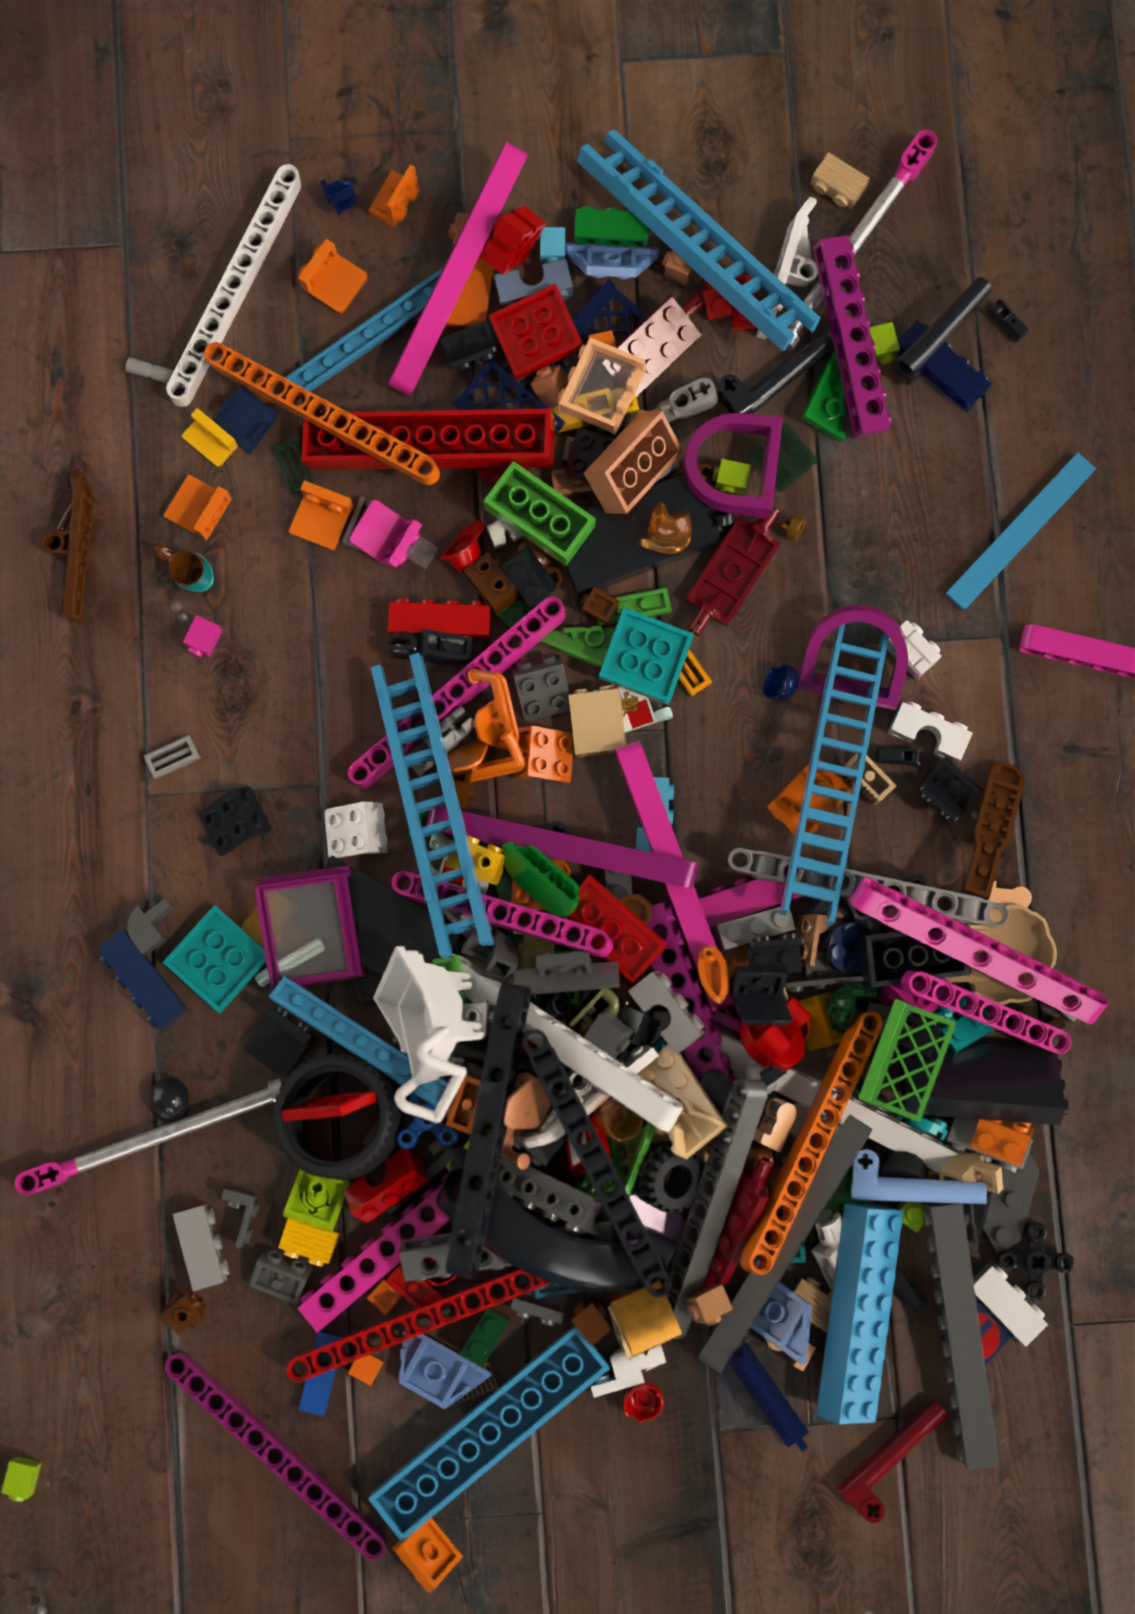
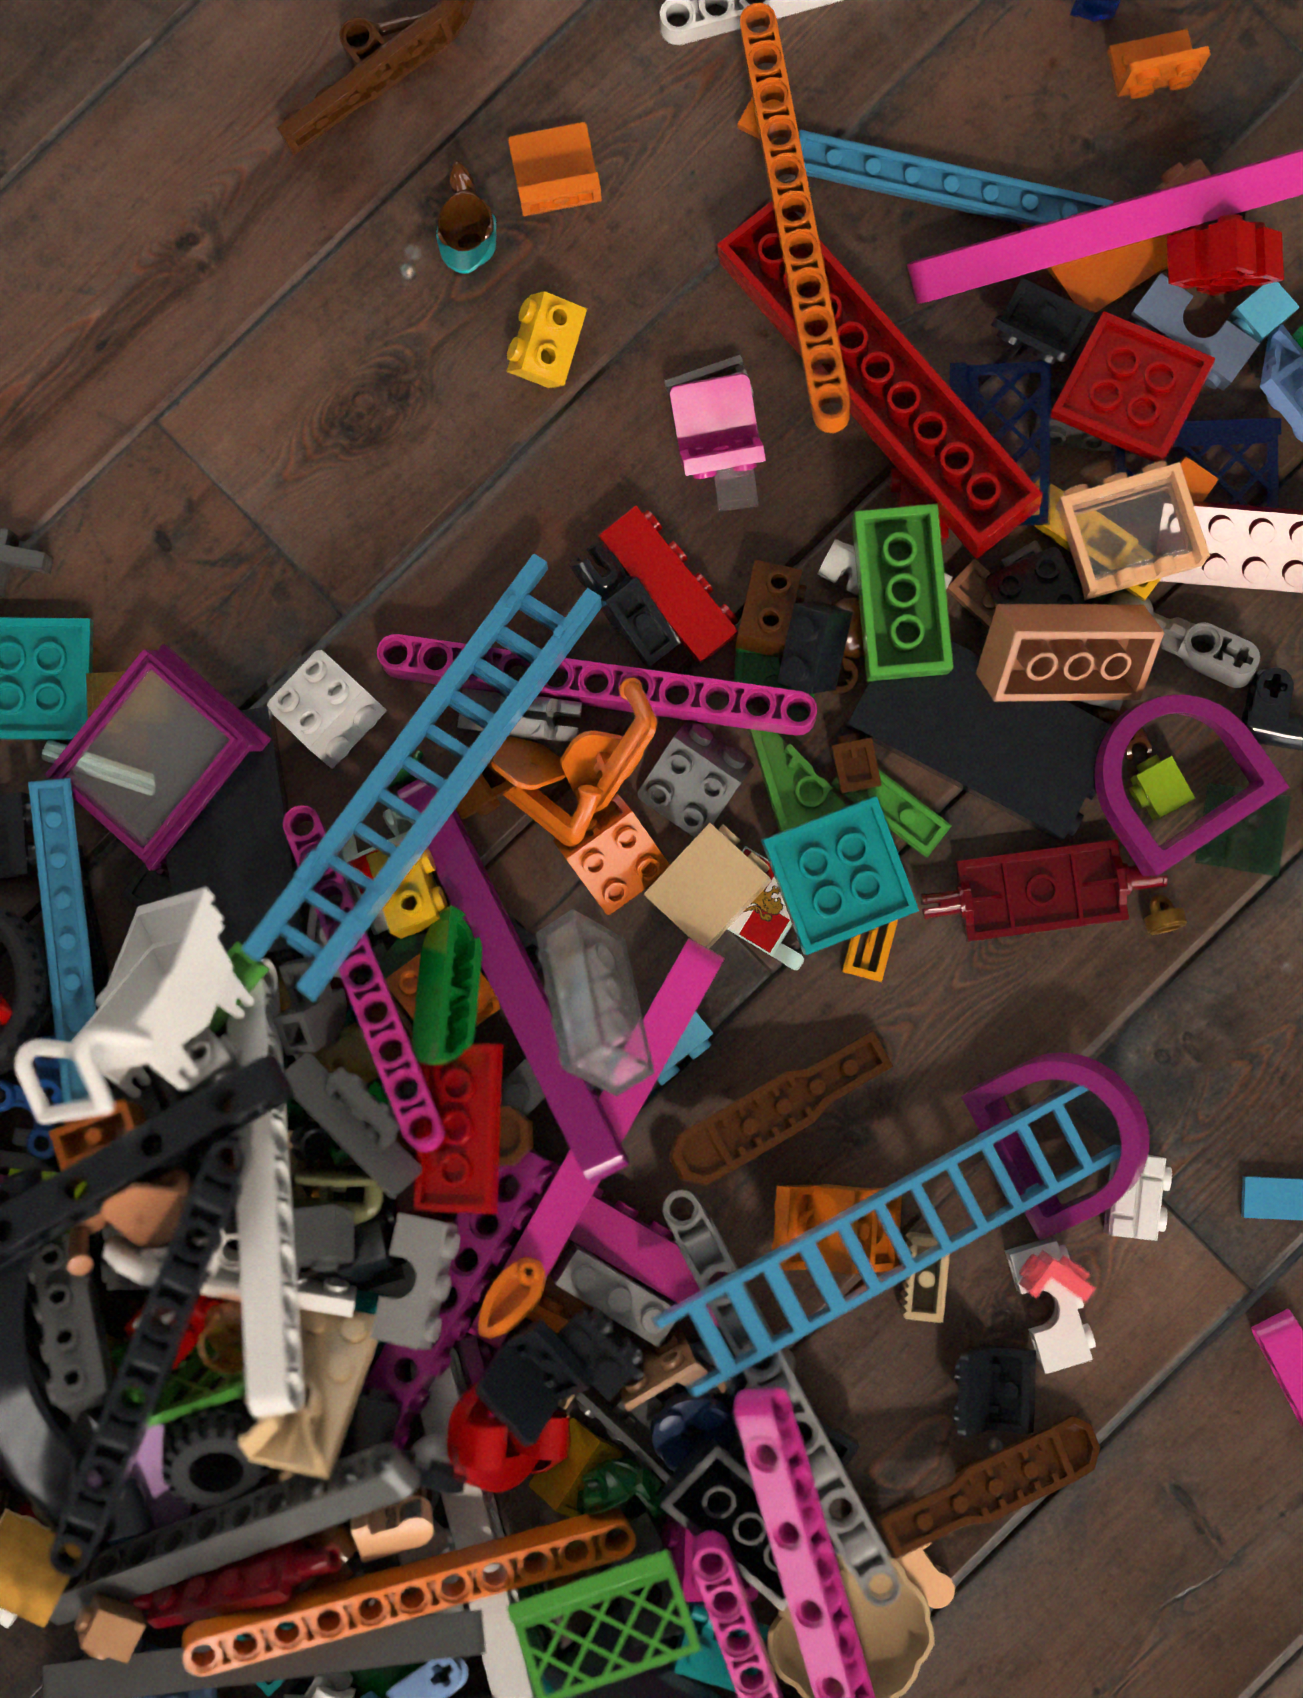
camera: 55 degrees right, 5 degrees up
light grey tile [143,735,201,779] -> none
yellow panel [182,408,238,467] -> none
dark pink brick [183,615,222,658] -> none
black bracket [199,786,272,856] -> none
dark blue piece [214,385,279,455] -> none
clear green tile [273,439,314,495] -> none
orange bracket [289,480,354,551] -> none
orange bracket [298,239,368,313] -> none
red piece [439,521,484,574] -> none
nougat brick [531,365,569,409] -> none
clear orange piece [640,502,692,554] -> none
black tile [711,510,737,534] -> none
clear blue hair [763,663,799,702] -> none
black bar [876,746,923,767] -> none
none -> yellow brick [507,291,587,388]
none -> clear brick [536,909,655,1096]
none -> reddish brown piece [669,1031,893,1186]
none -> coral bracket [1019,1250,1096,1302]

